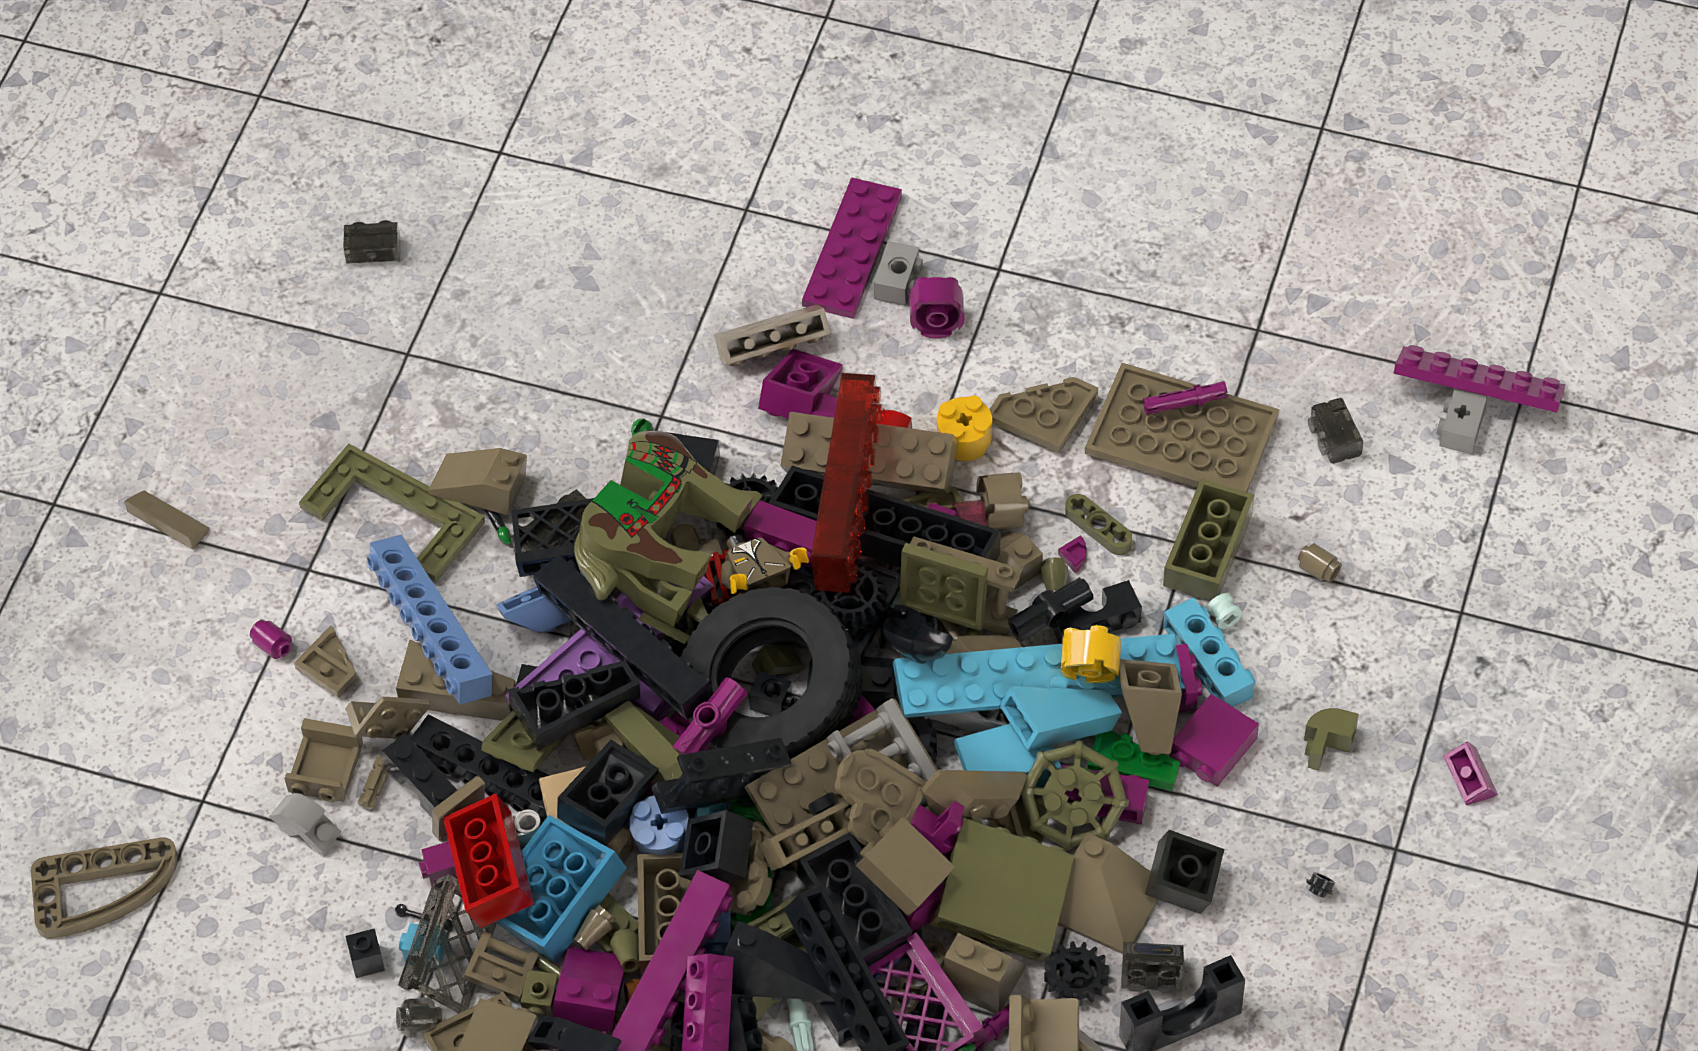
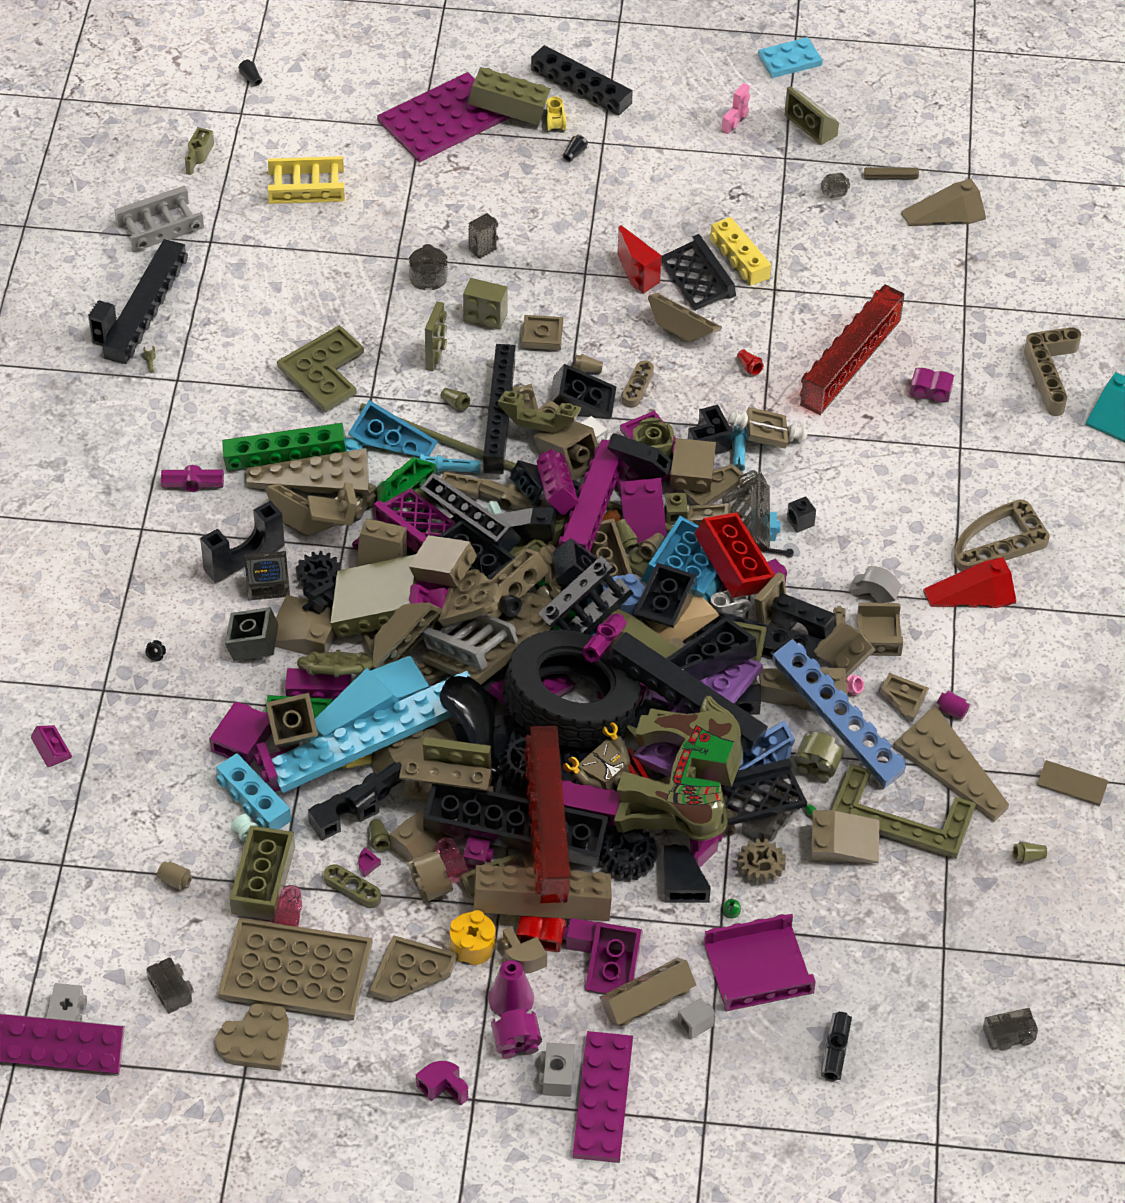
camera: 165 degrees right, 5 degrees down
olive sticker [638,612,691,643] -> none
yellow brick [1060,626,1121,683] -> none
magenta pin [1143,381,1228,415] -> none
olive brick [1304,708,1359,771] -> none
none -> dark tan plate [215,1004,289,1071]
none -> clear pink piece [273,885,302,927]
none -> black hips [302,581,335,614]
none -> magenta brick [416,1061,469,1105]
none -> magenta cone [488,960,534,1017]
none -> dark tan brick [500,926,547,974]
none -> light grey brick [678,998,715,1040]
none -> magenta panel [704,914,816,1012]
none -> dark tan gear [738,838,786,884]
none -> olive brick [794,732,844,782]
none -> black piece [821,1011,852,1082]
none -> bright pink plate [846,675,864,696]
none -> dark tan wing [893,706,1009,822]
none -> red wedge [923,557,1017,608]
none -> olive cone [1012,841,1047,863]

